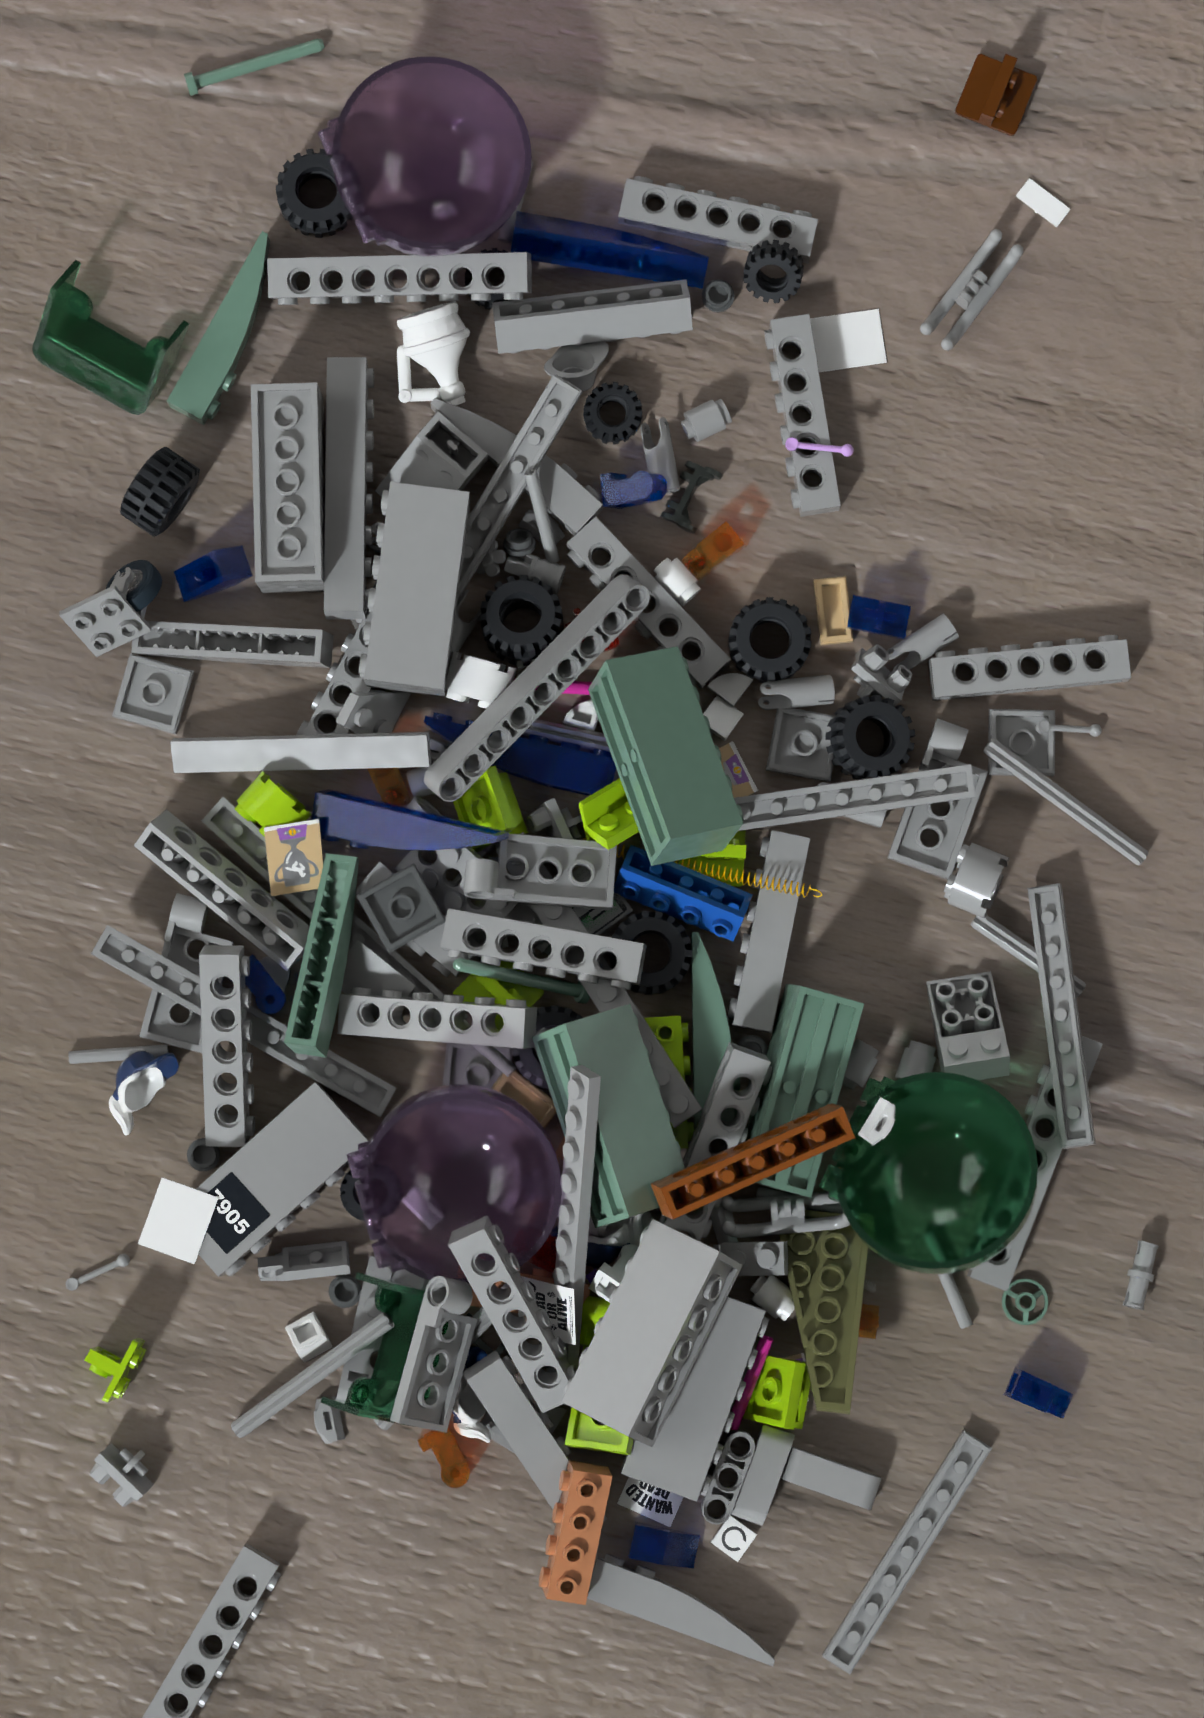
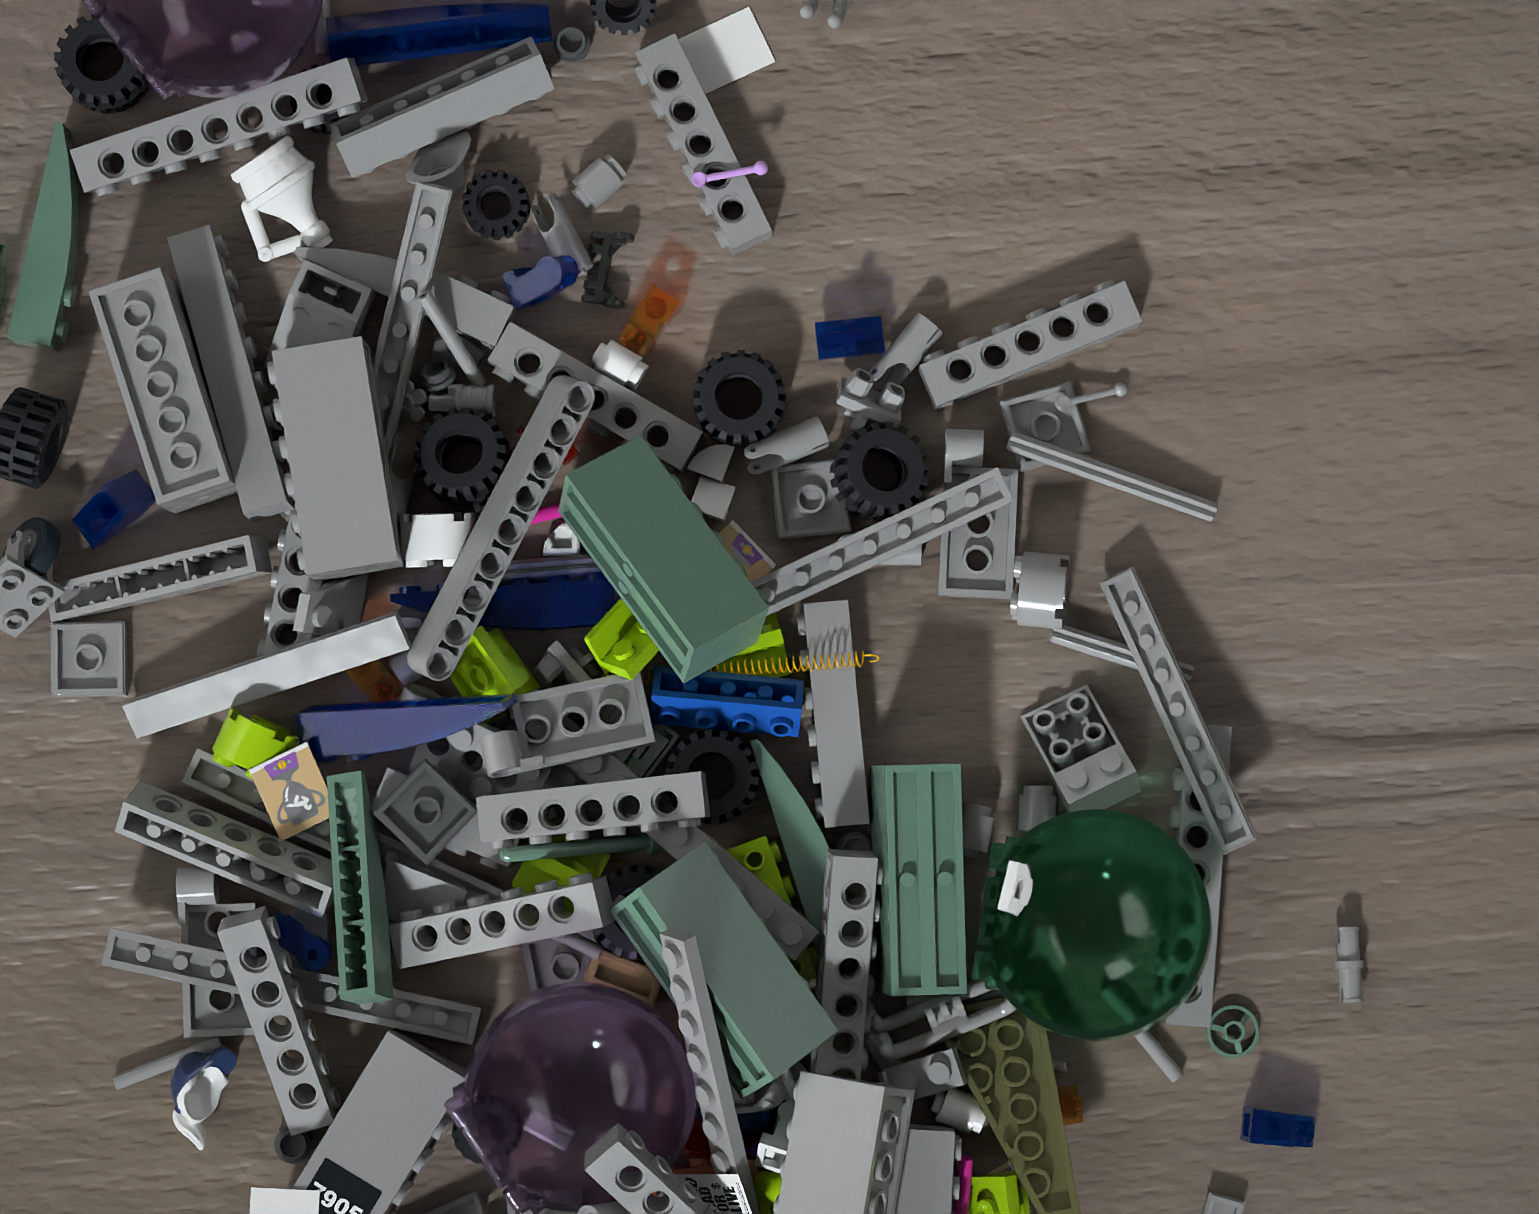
camera: 10 degrees left, 0 degrees up
dark orange brick [650,1103,855,1219] -> none
tan tile [813,576,854,646] -> none

